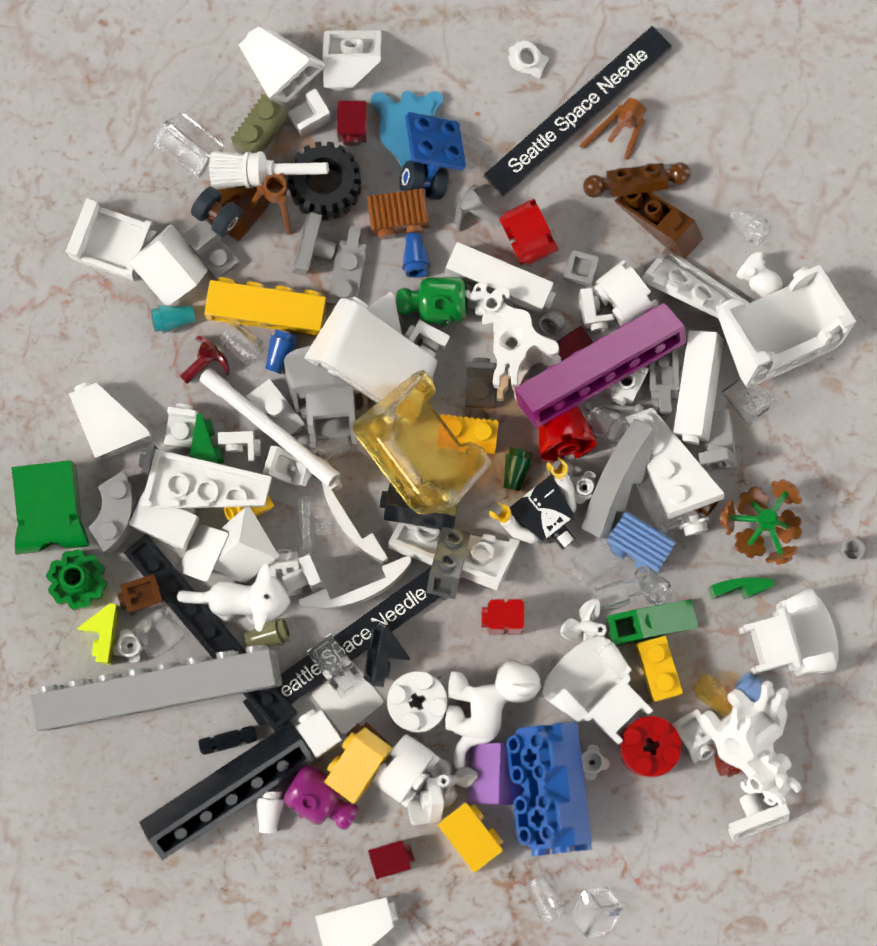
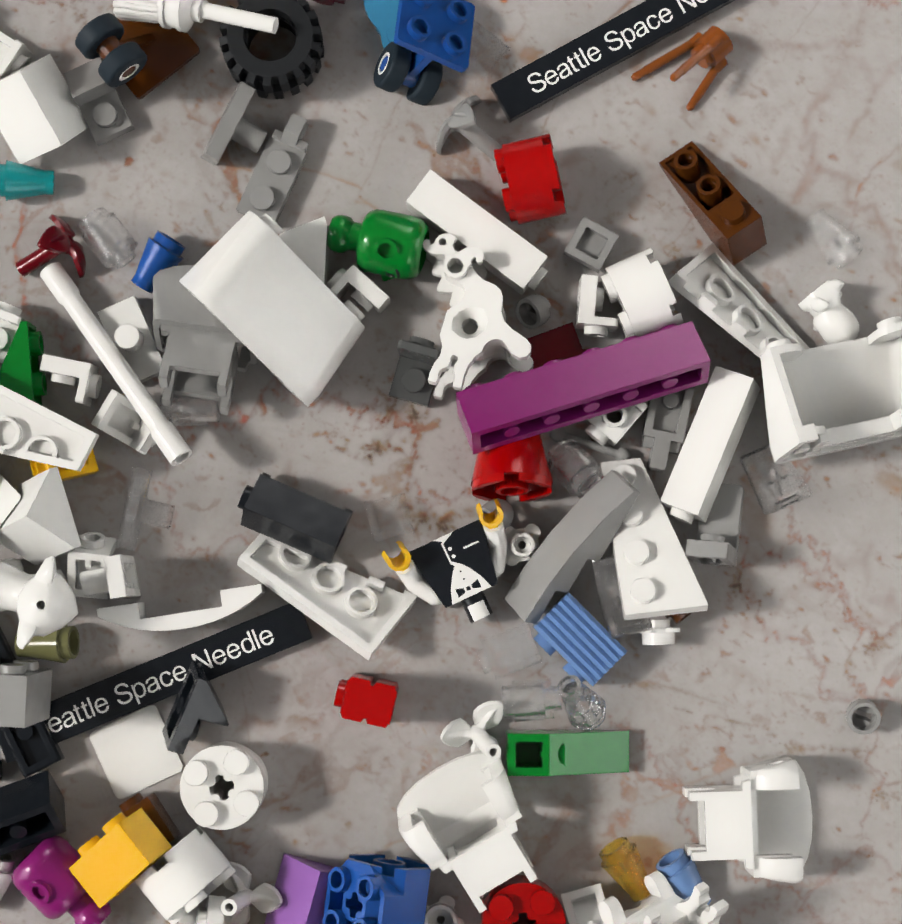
camera: 10 degrees right, 5 degrees up
yellow brick [204,277,327,336] -> none
dark orange plant [249,173,292,235] -> none
white brick [296,709,344,760] -> none
clear slope [306,634,365,700] -> none
white slope [322,458,389,565] -> none
clear yellow windscreen [353,369,492,515] -> none
dark orange brick [367,188,429,239] -> none
blue cone [402,233,431,278] -> none
dark grey bracket [426,527,470,599] -> none
yellow brick [437,414,499,454] -> none
white animal [445,659,542,769] -> none
dark green cone [503,447,534,492] -> none
reddish brown plate [583,162,691,198] -> none
yellow brick [634,636,683,704] -> none
green slope [708,577,775,600] -> none
dark orange plant [720,479,802,565] -> none

